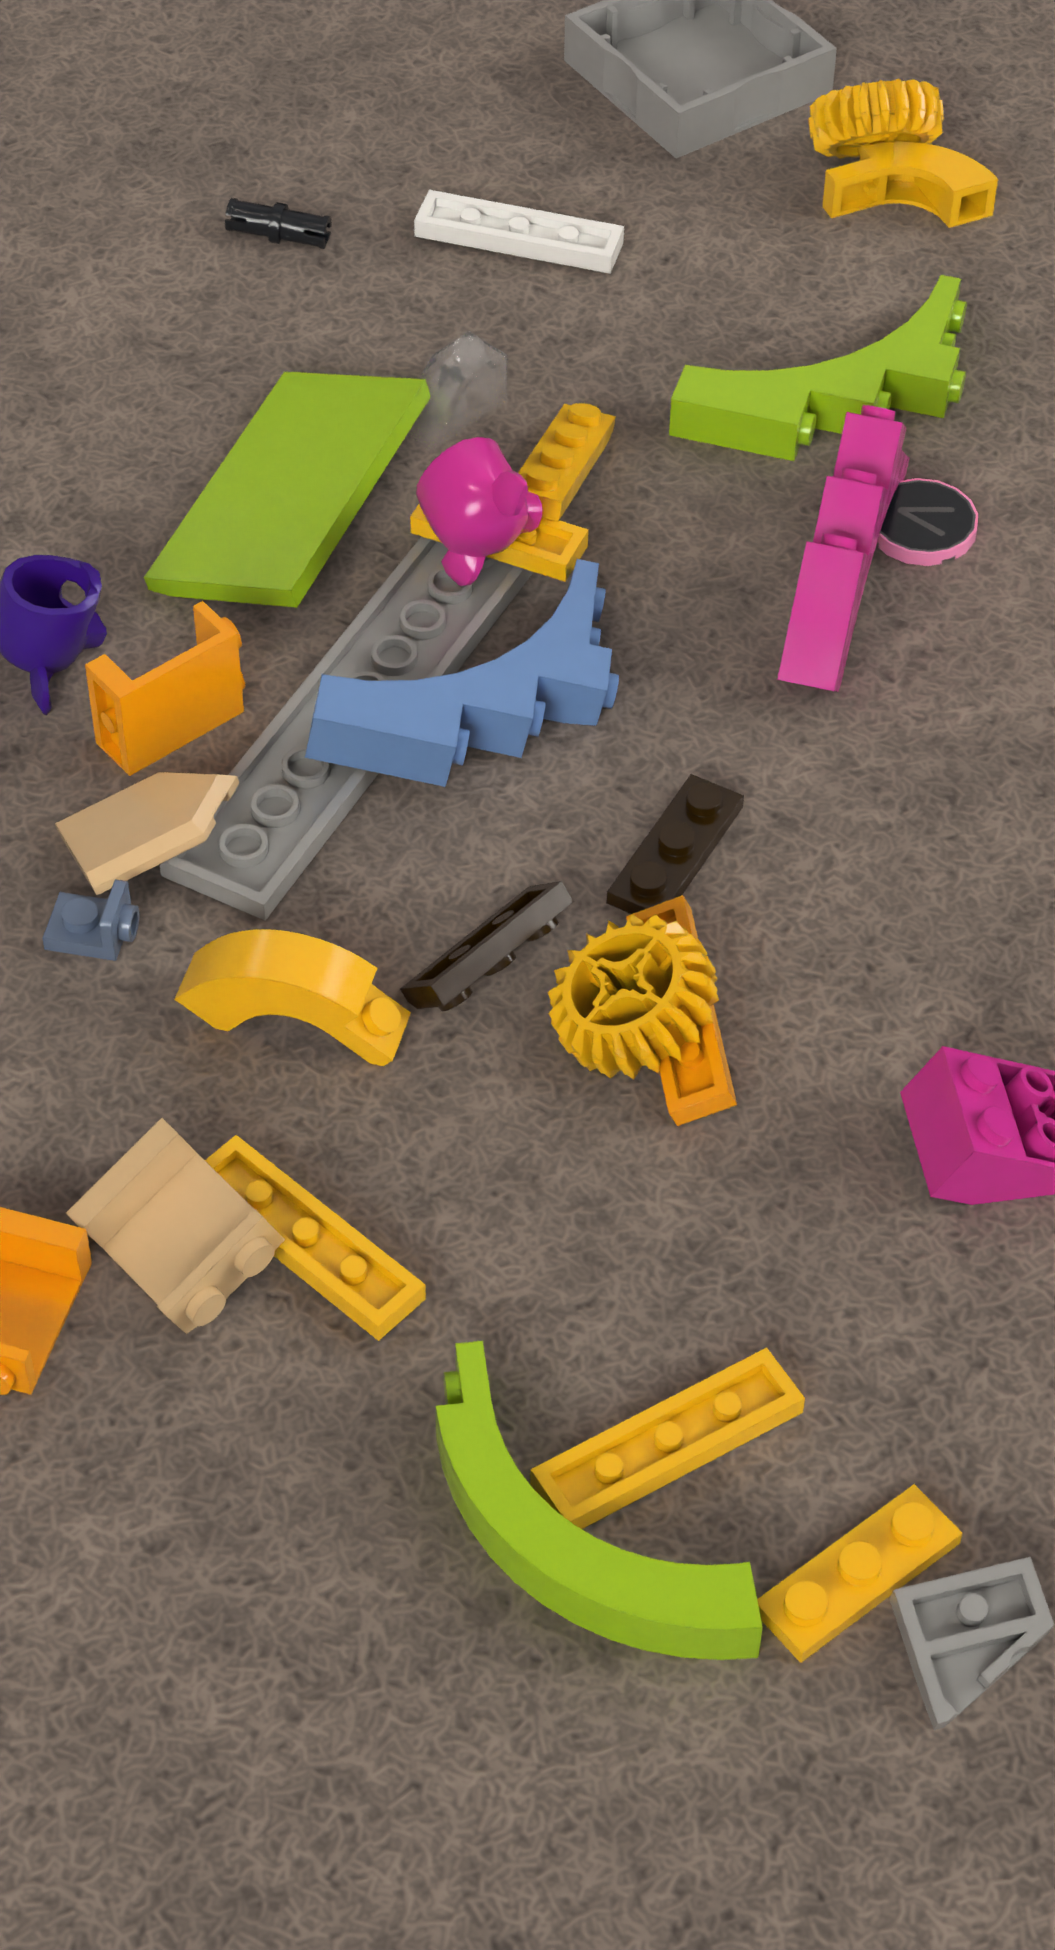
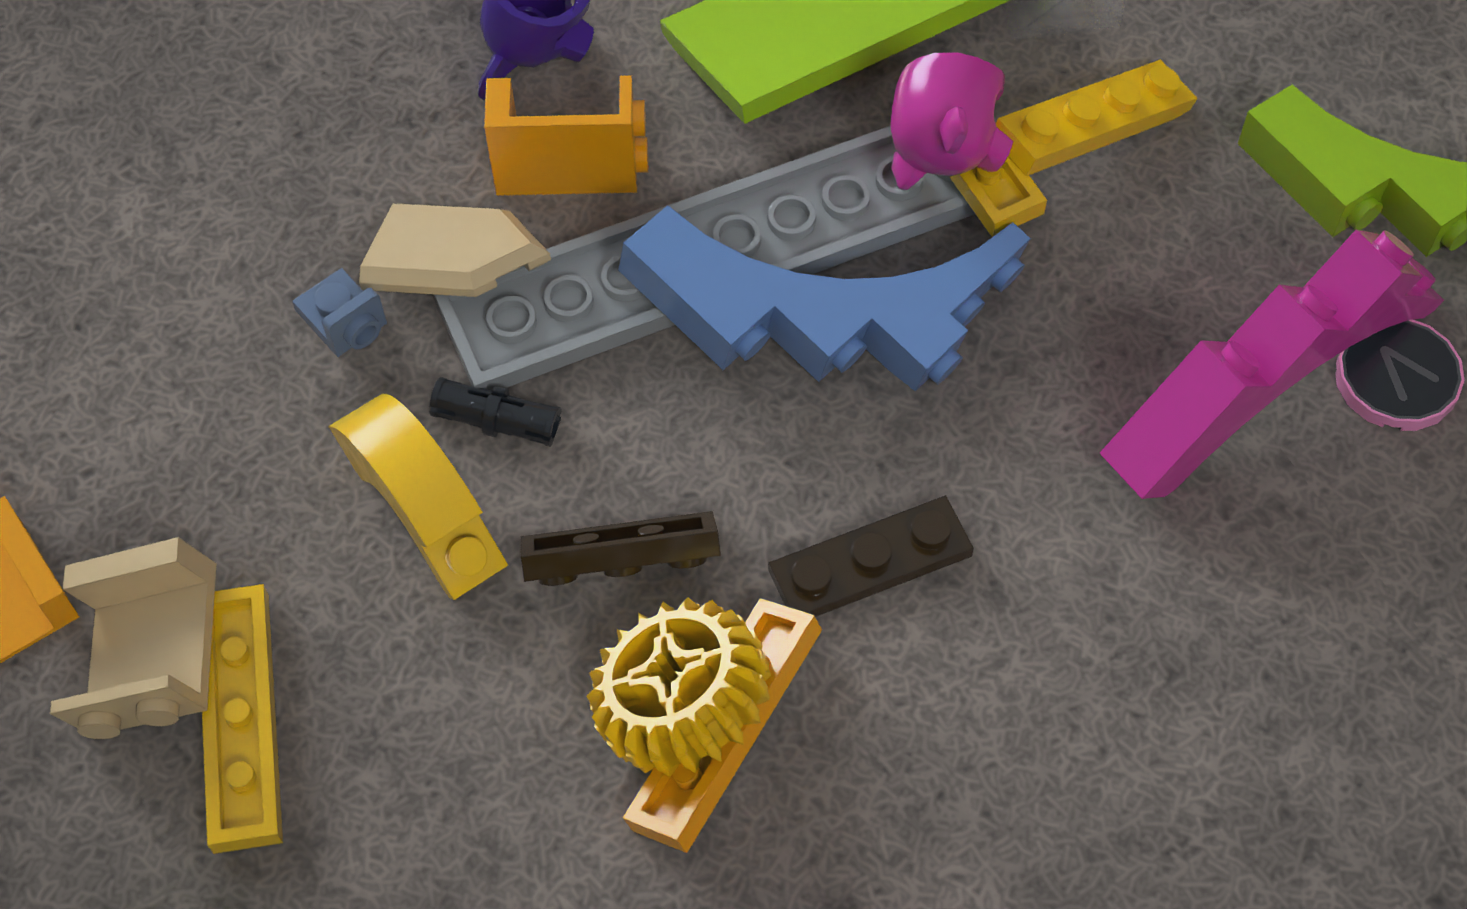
camera: 40 degrees right, 10 degrees up
none -> black pin [429,377,562,447]

